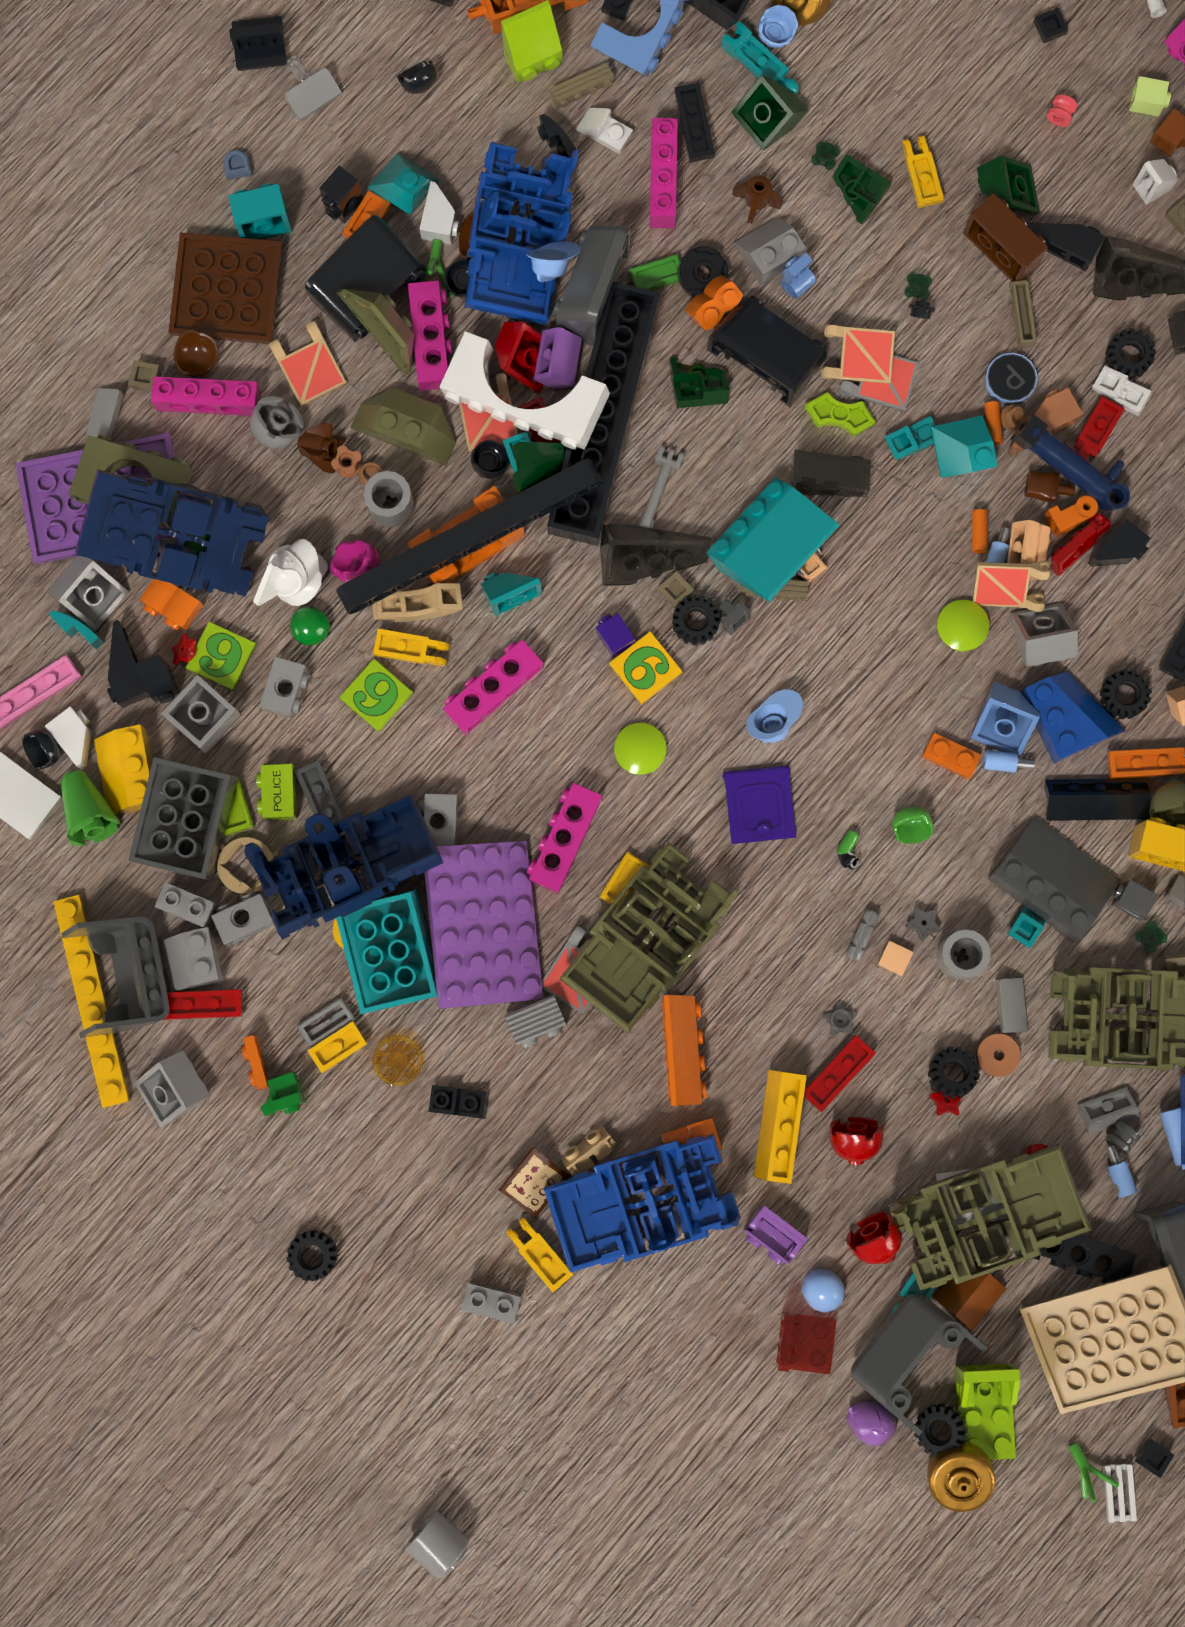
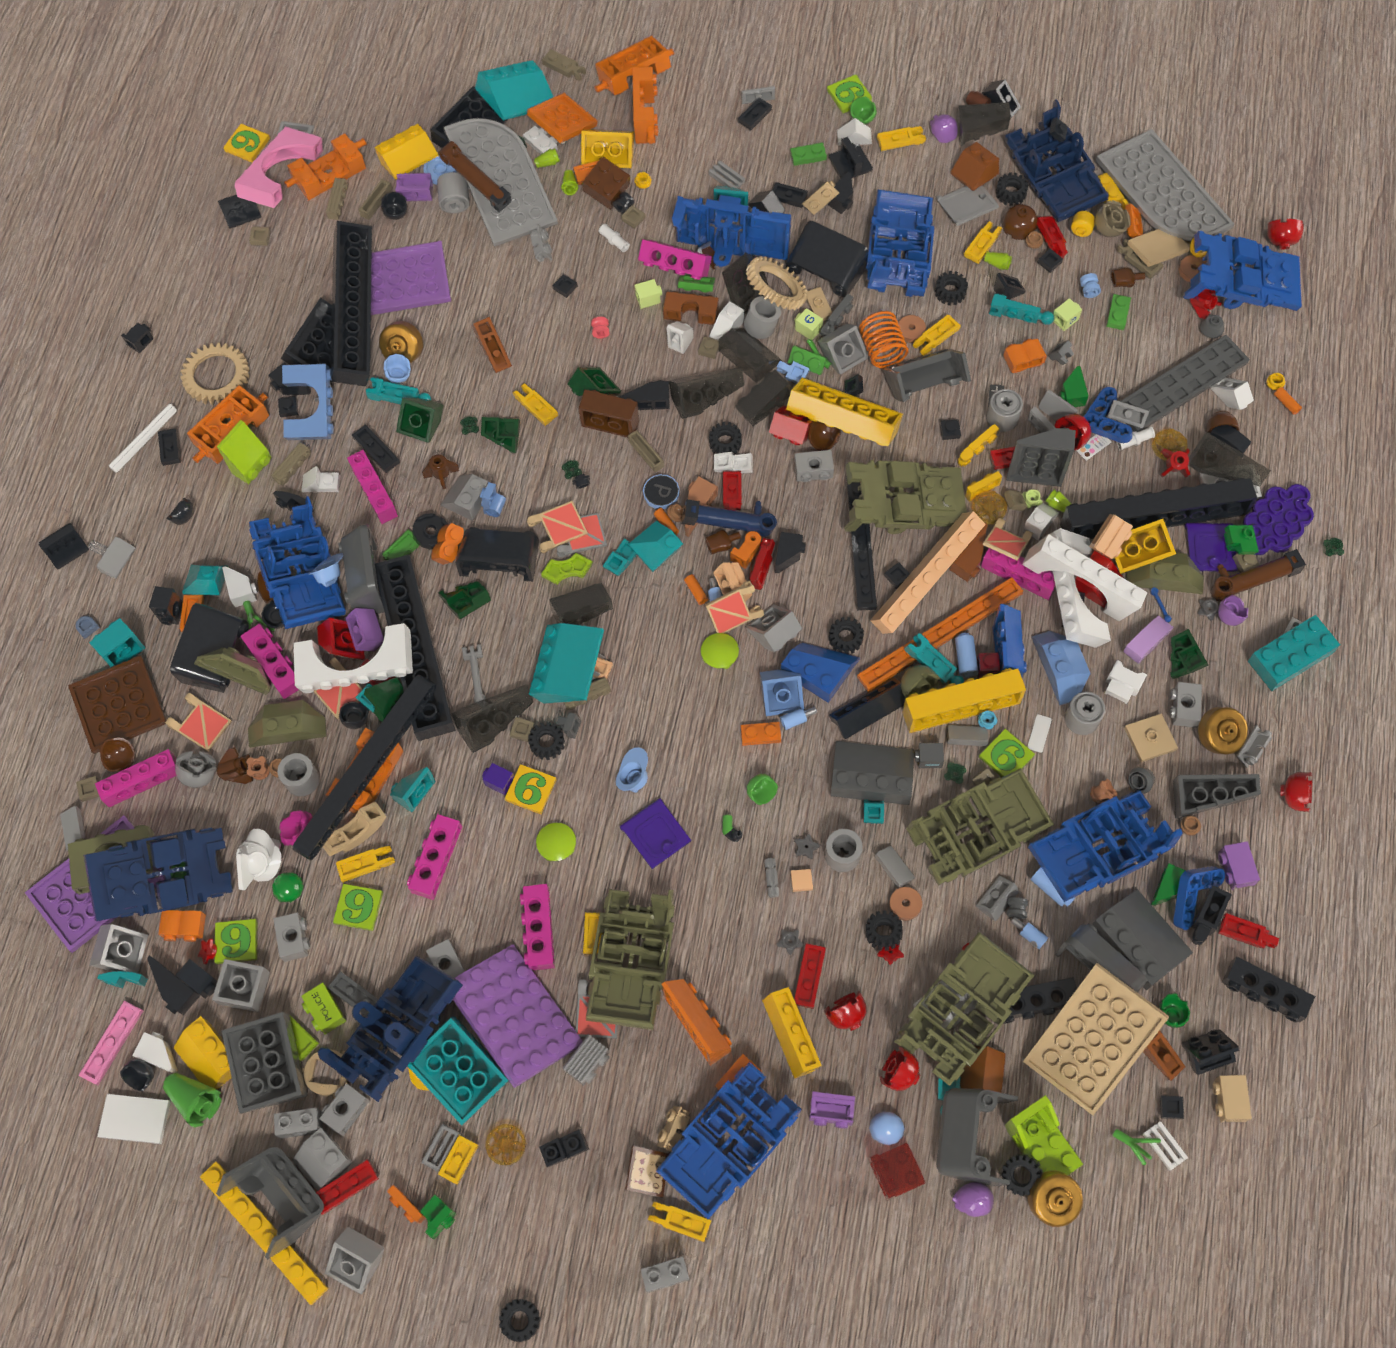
camera: 30 degrees left, 15 degrees down
none -> dark orange slope [472,317,512,373]

